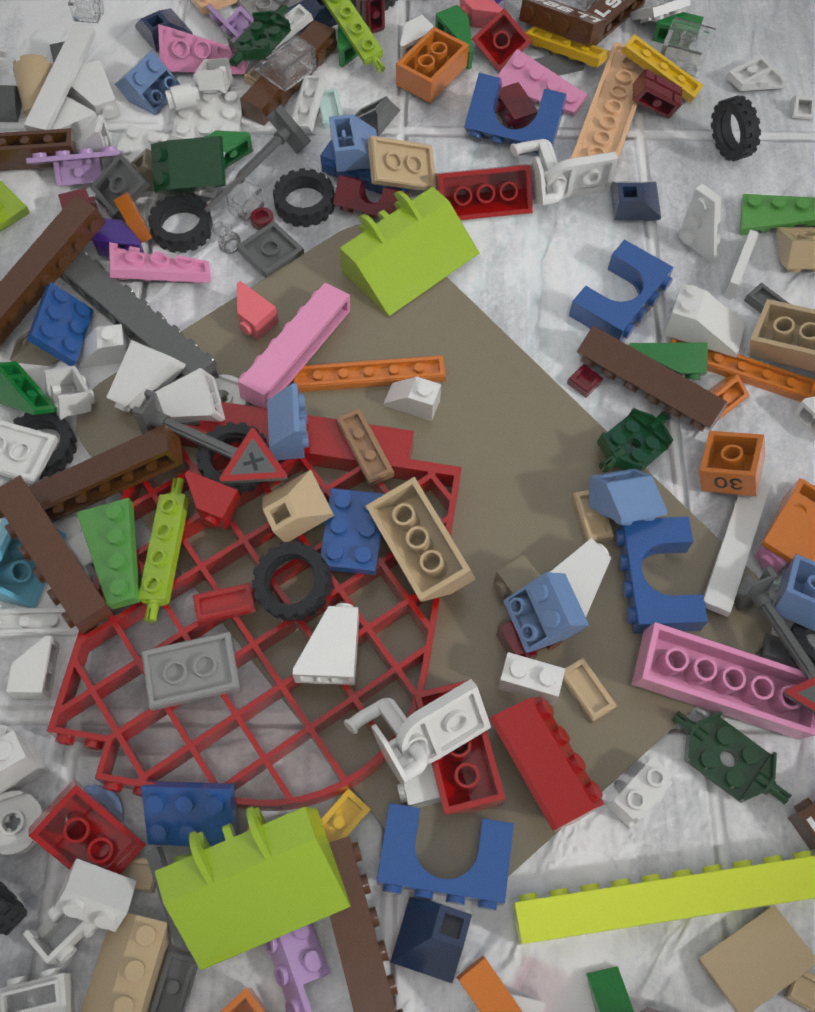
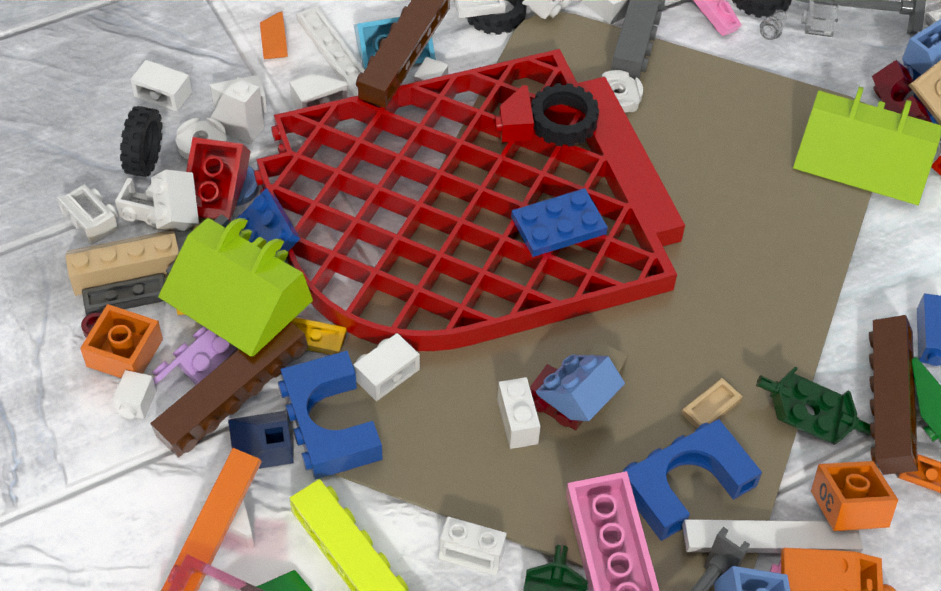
camera: 60 degrees right, 10 degrees down
reddish brown brick [29,424,183,523] -> none
bright green wing [76,498,140,609] -> none
white slope [106,340,186,413] -> none
dark grey piece [132,389,287,484] -> none
lime plate [139,478,190,623] -> none
light grey tile [141,631,241,711] -> none
white slope [155,368,226,425] -> none
red tile [193,582,256,625] -> none
dark grey plate [237,221,304,278] -> none
coral slope [237,281,279,340] -> none
bright pink brick [238,283,350,408] -> none
dark red tile [250,207,274,230] -> none
black tyre [252,541,332,622] -> none
tan slope [263,470,334,542] -> none
medium blue slope [267,383,309,460] -> none
black tyre [273,168,335,227] -> none
orange tile [293,355,446,392] -> none
white slope [293,603,359,685] -> none
medium nougat tile [336,408,394,487] -> none
white plate [344,679,491,784] -> none
tan slope [366,477,476,602] -> none
white slope [383,377,441,421] -> none
red slope [414,679,506,815] -> none
red slope [489,697,605,832] -> none
white slope [550,538,611,617] -> none
tan tile [563,657,617,723] -> none
dark red tile [567,364,603,398] -> none
medium blue slope [588,468,667,525] -> none

